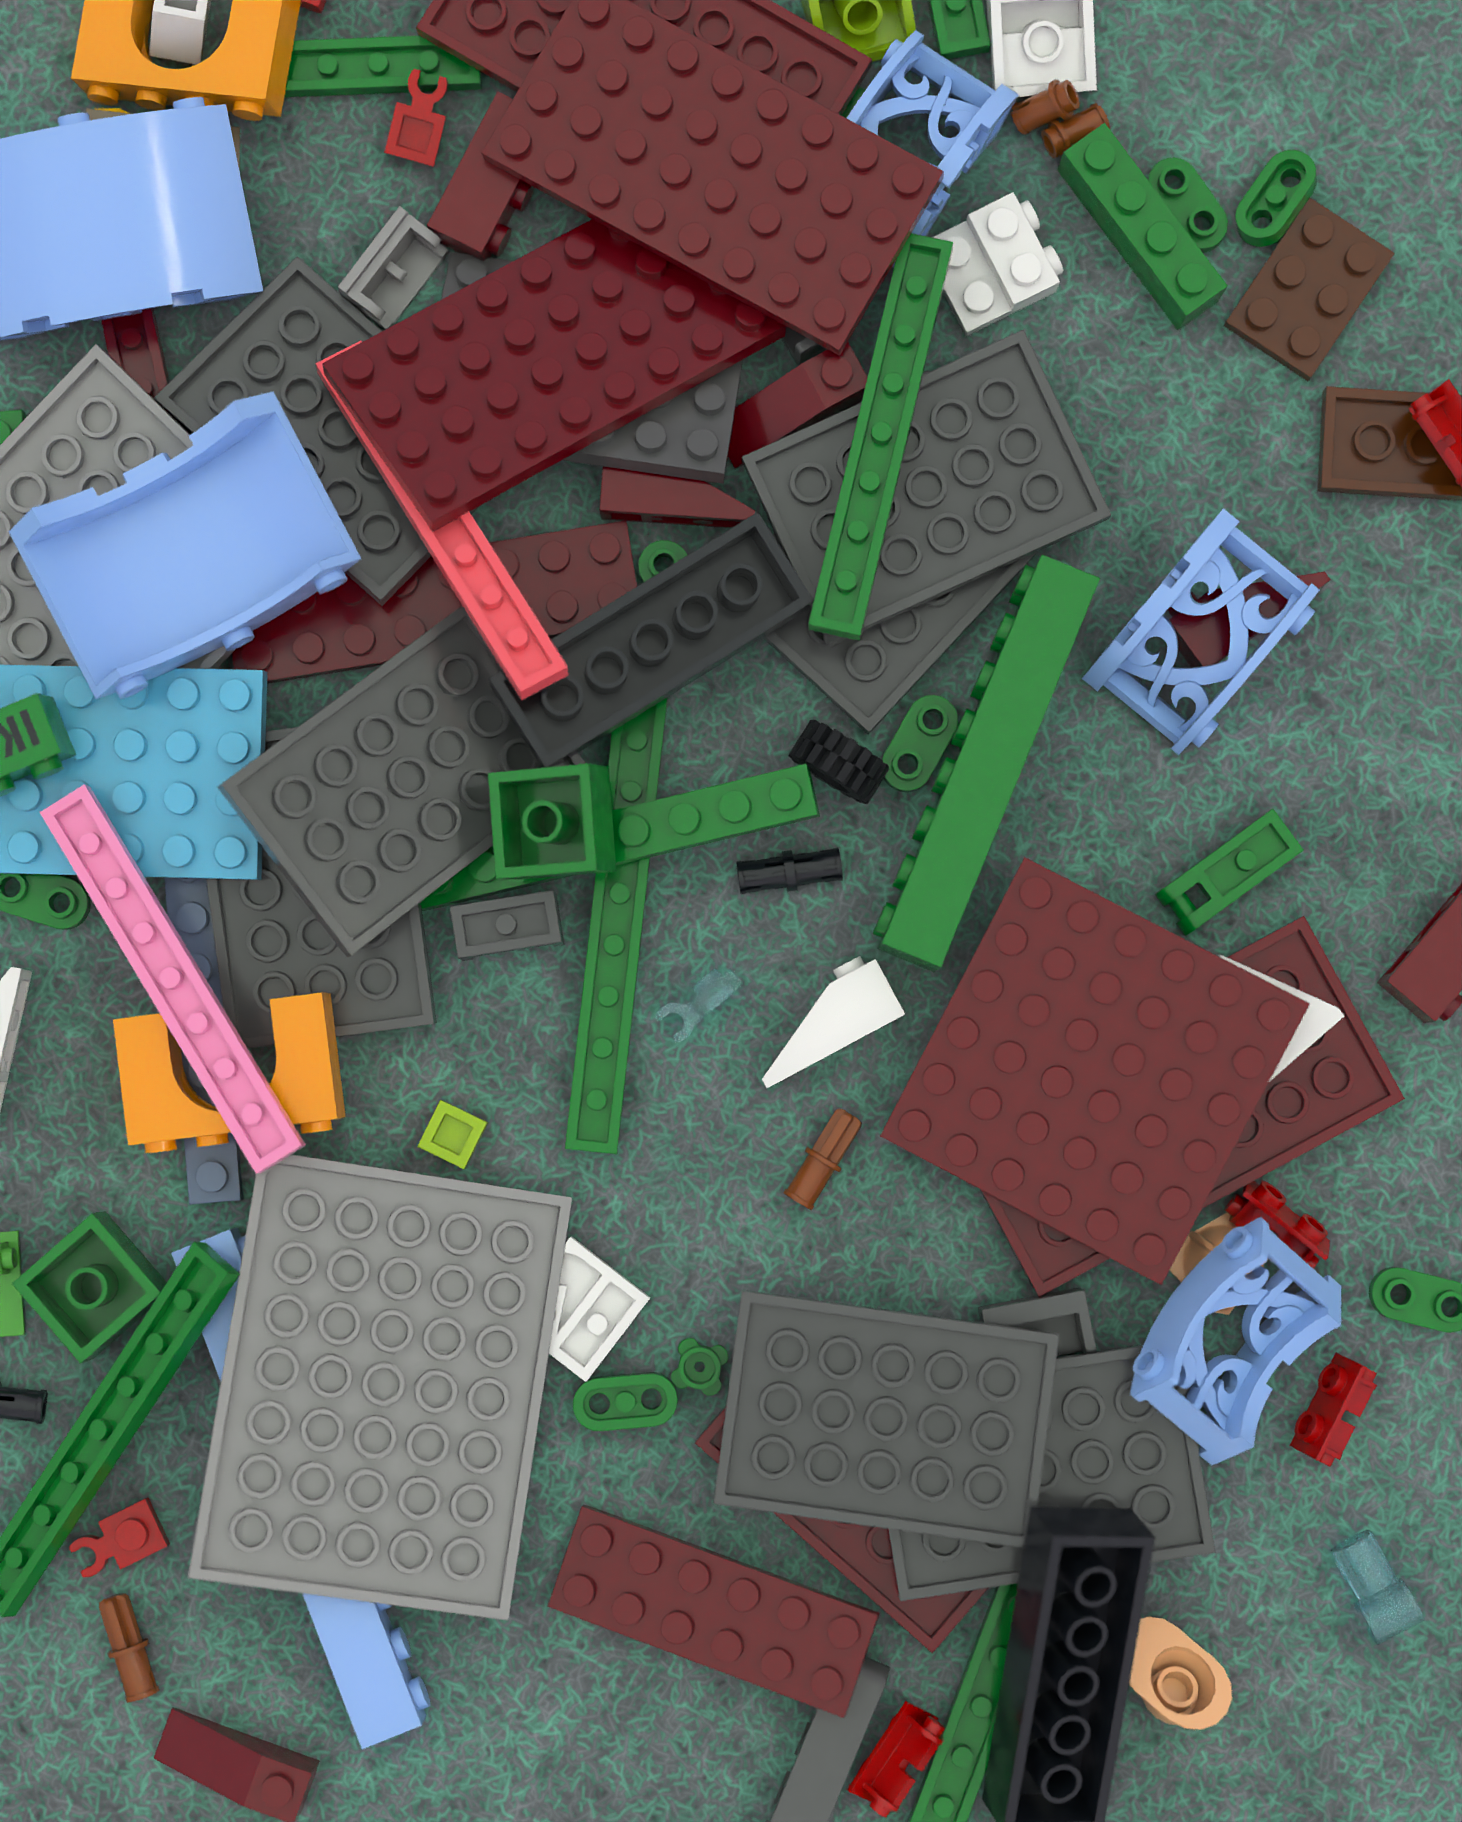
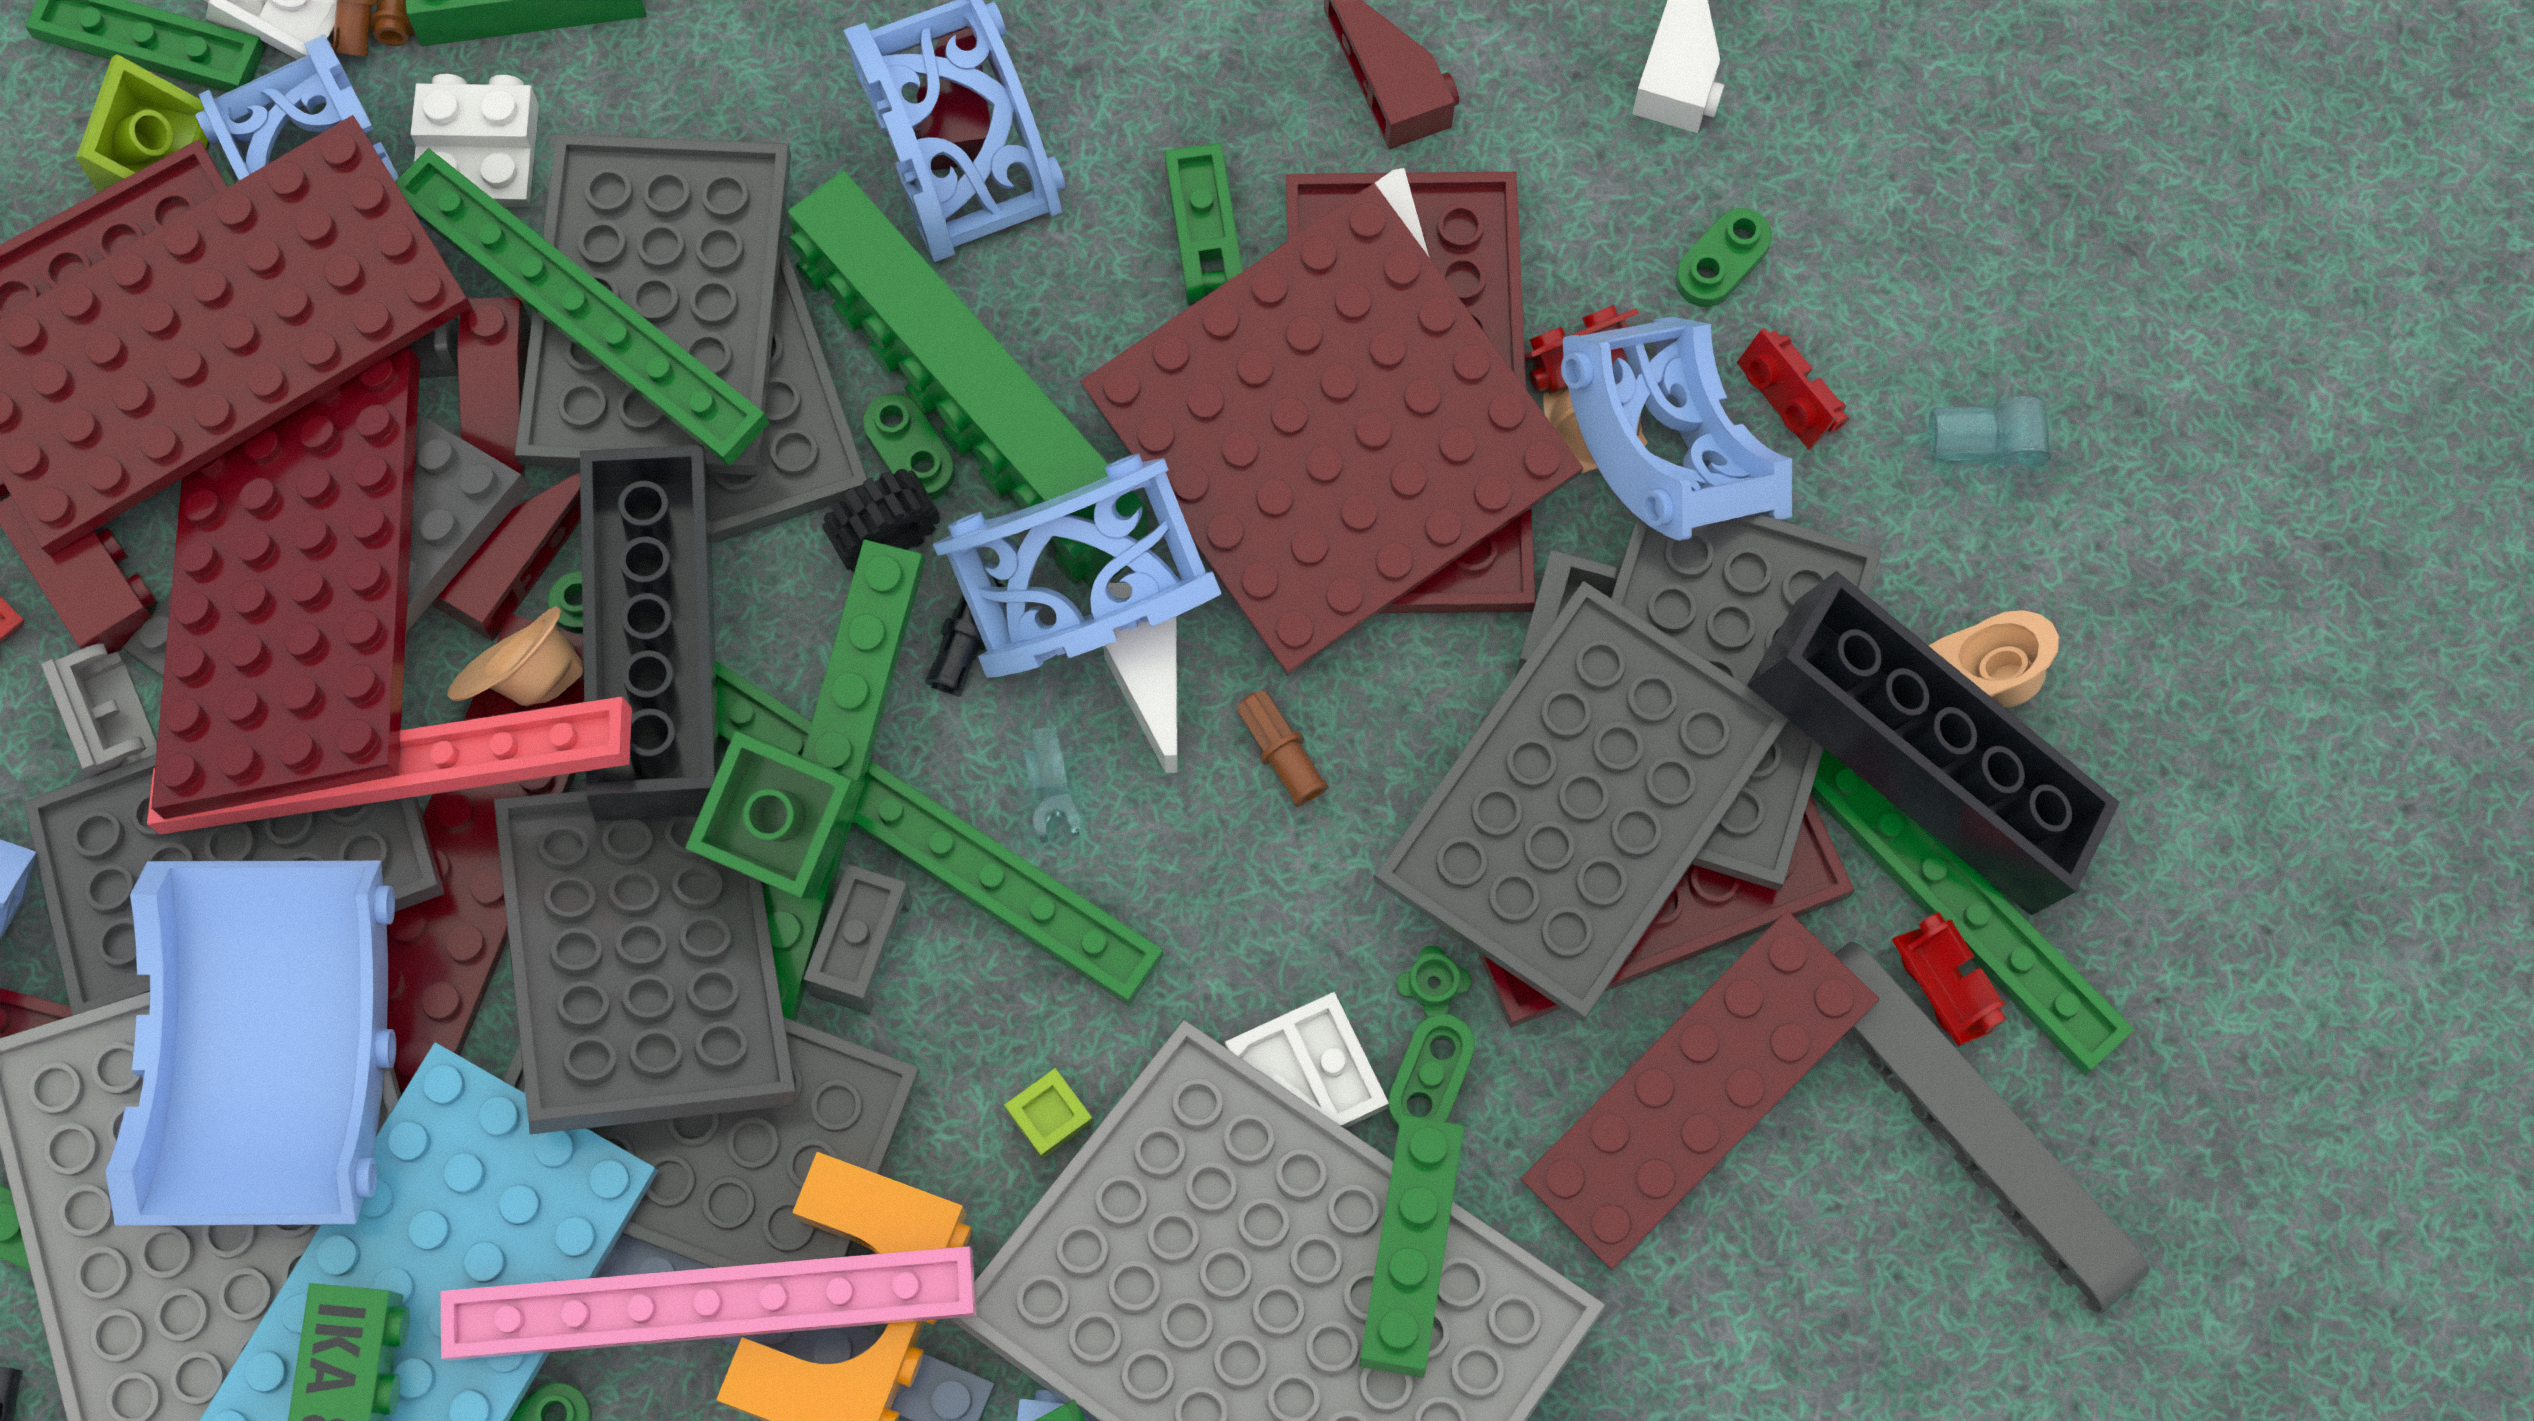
camera: 65 degrees left, 15 degrees down
none -> light nougat piece [447,606,584,706]
none -> light blue fence [933,454,1221,678]
none -> green plate [1359,1114,1465,1378]

